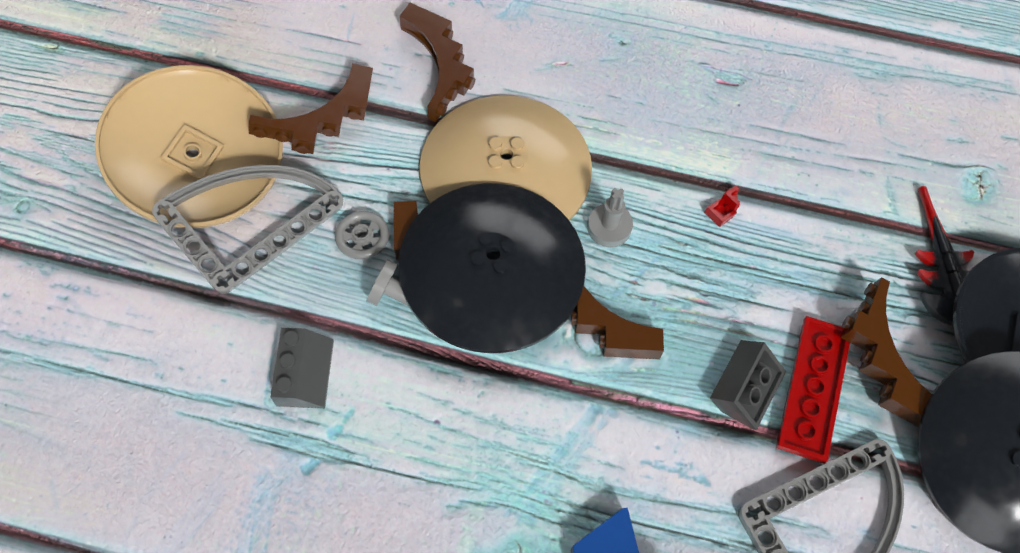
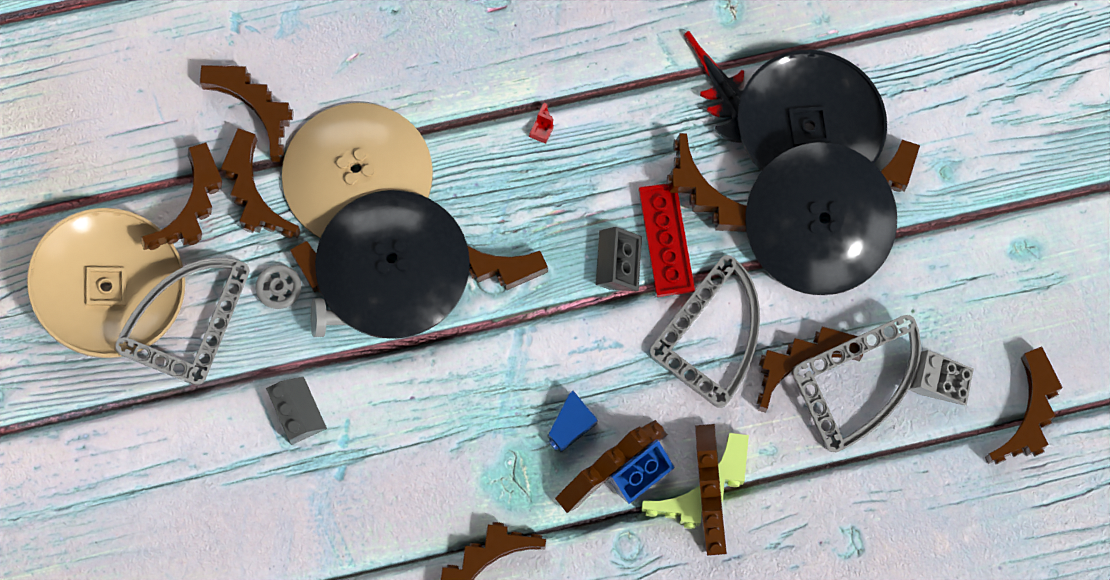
camera: 25 degrees left, 10 degrees up
light grey piece [587,188,633,247] -> none
none -> reddish brown arch [221,128,301,238]

